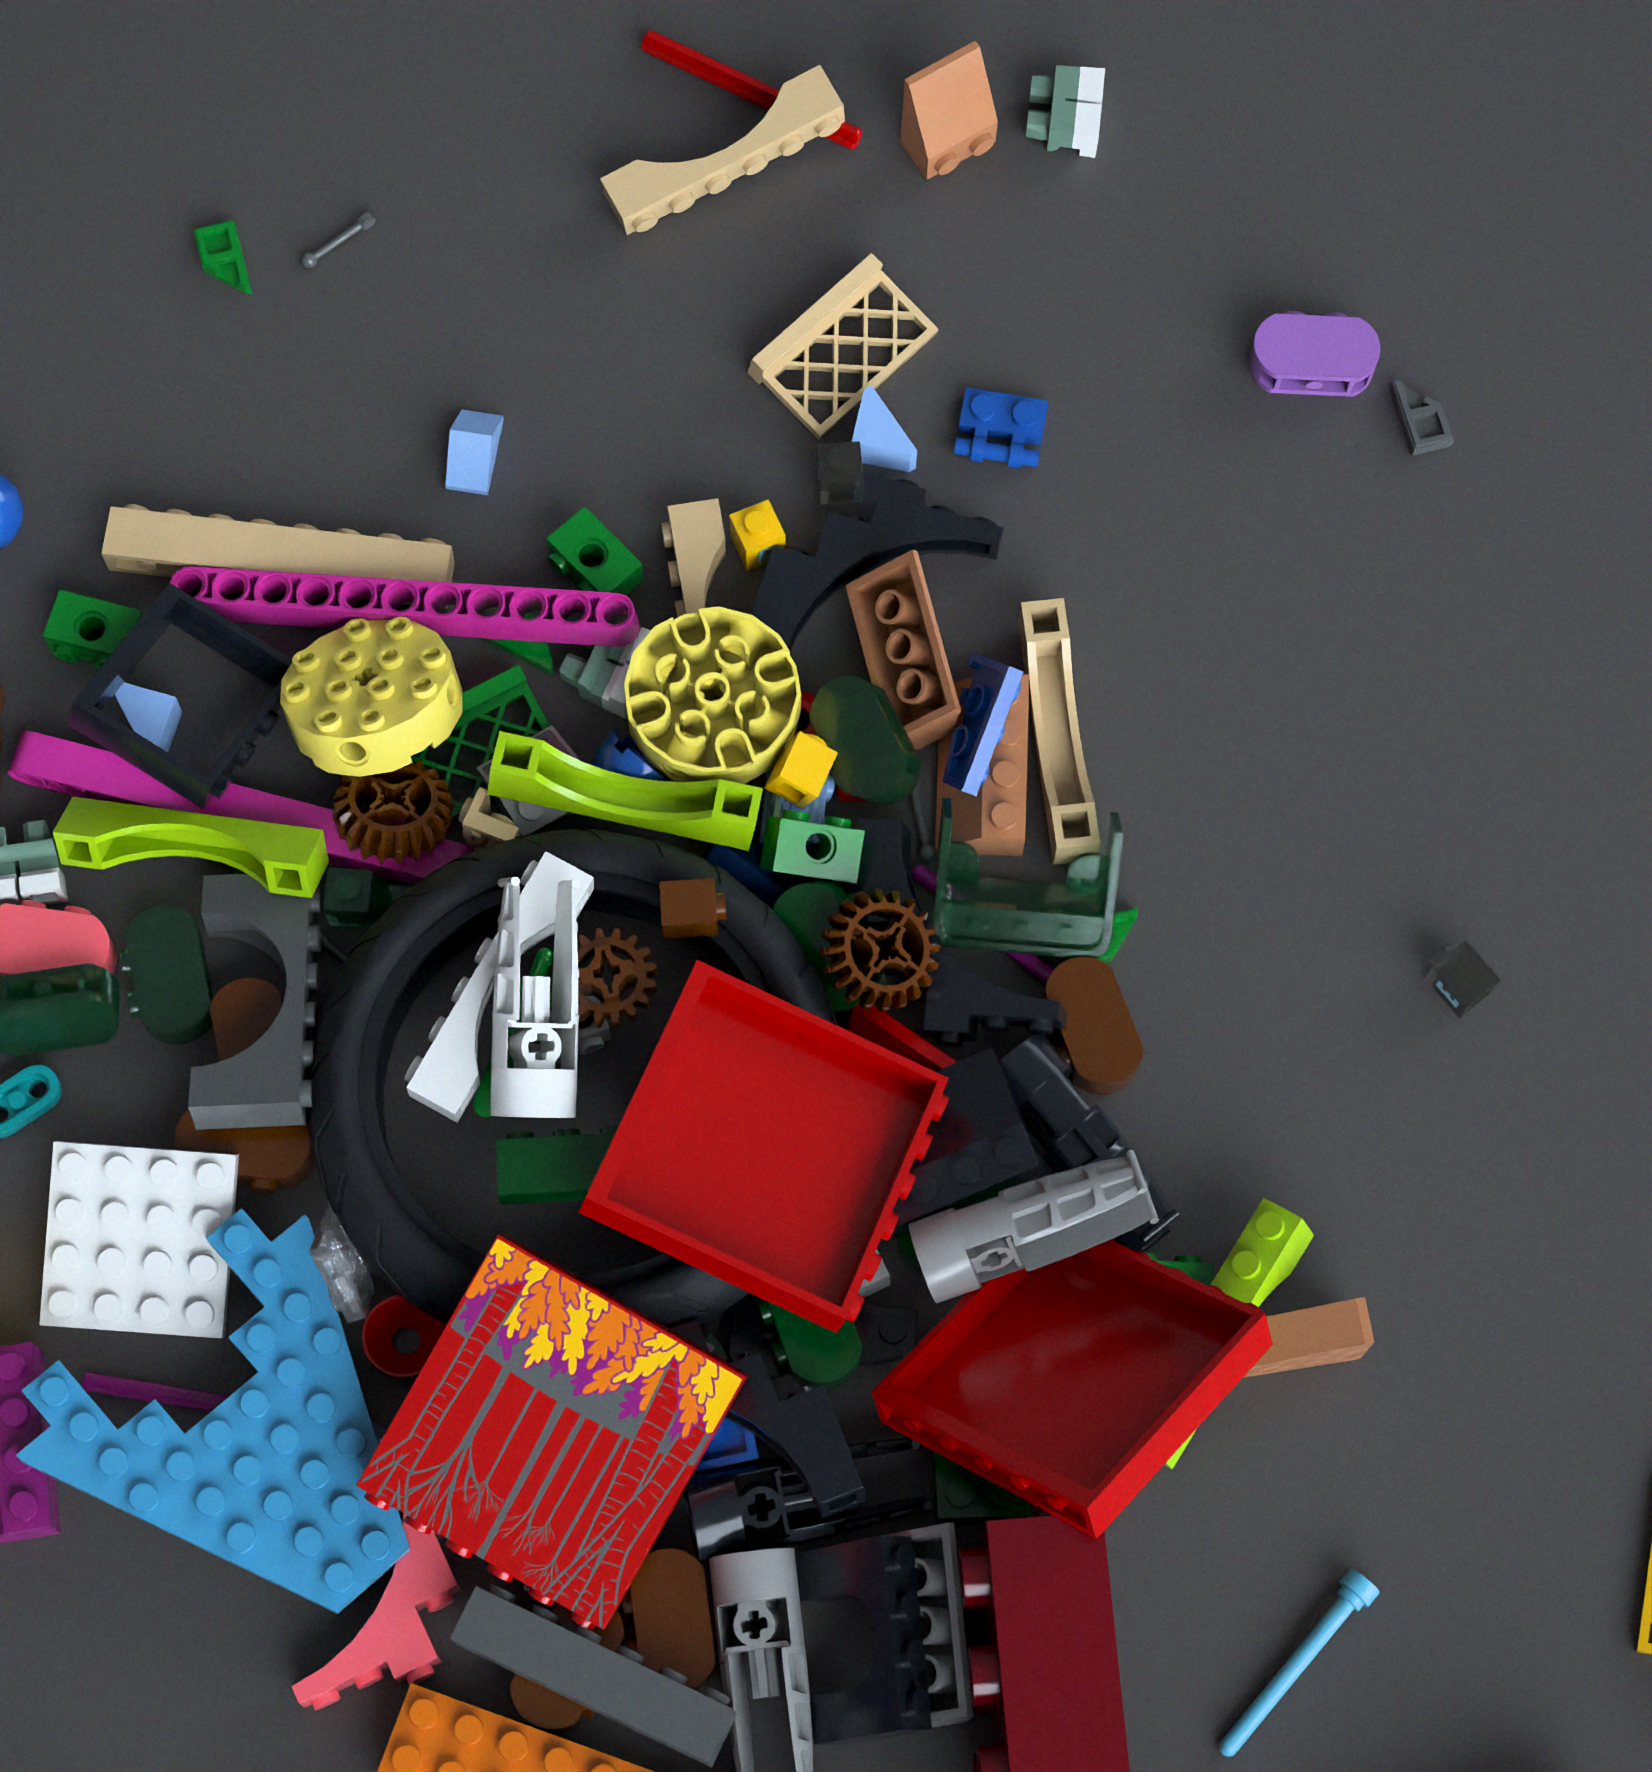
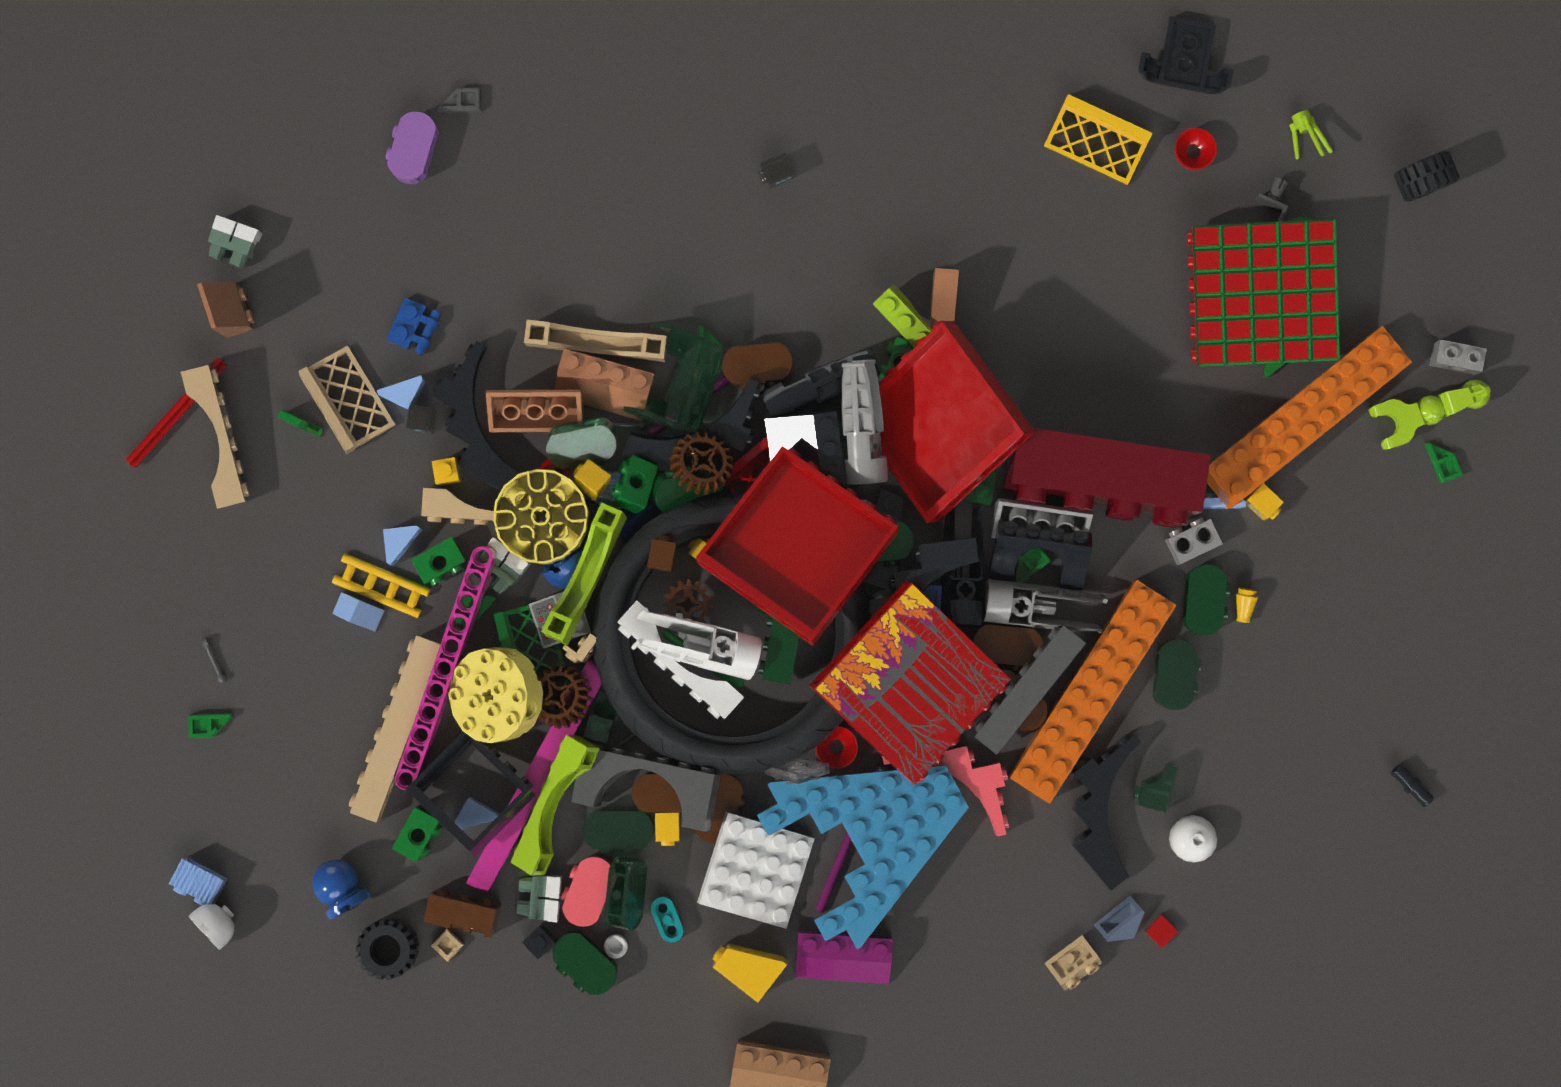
camera: 75 degrees left, 15 degrees up
blue wing [942,651,1024,796] -> none
medium azure piece [1219,1568,1380,1757] -> none
none -> green tile [277,410,324,438]
none -> yellow bar [332,553,431,618]
none -> light blue slope [383,526,423,566]
none -> yellow brick [655,812,680,846]
none -> green tile [1015,548,1051,583]

